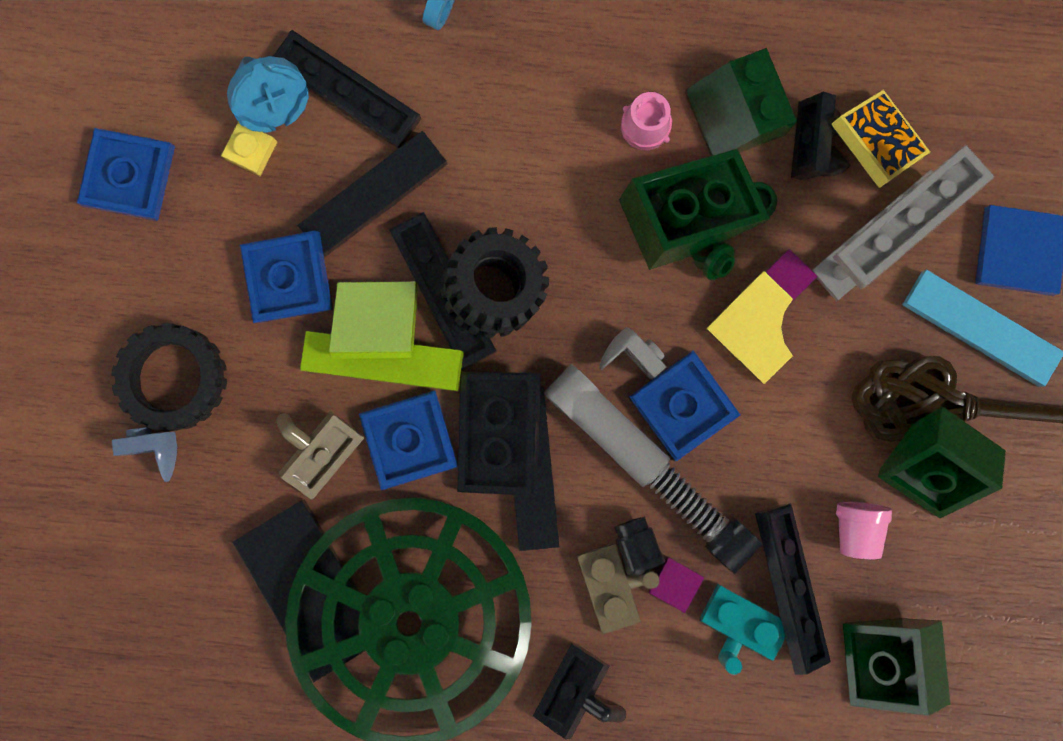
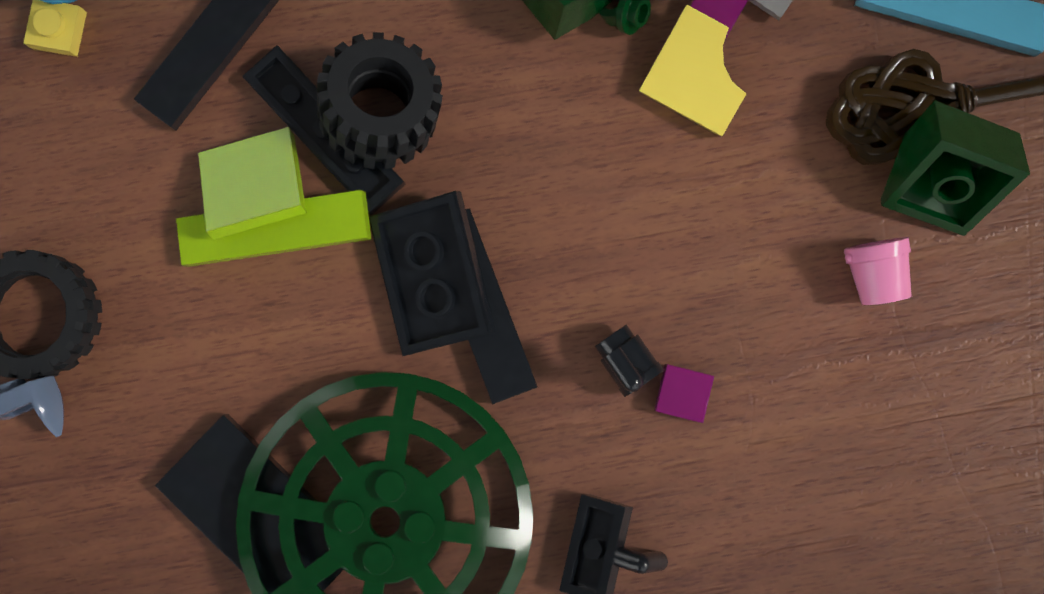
camera: 15 degrees left, 0 degrees up
blue tile [240,231,333,323] -> none
dark tan plate [276,411,364,500] -> none
blue tile [359,391,458,490] -> none
piece [543,364,763,575] -> none
dark tan plate [577,543,659,635] -> none
light grey plate [599,327,666,380] -> none
blue tile [628,350,740,462] -> none
teal plate [699,584,786,675] -> none
black tile [755,503,831,675] -> none
dark green slope [843,618,951,716] -> none

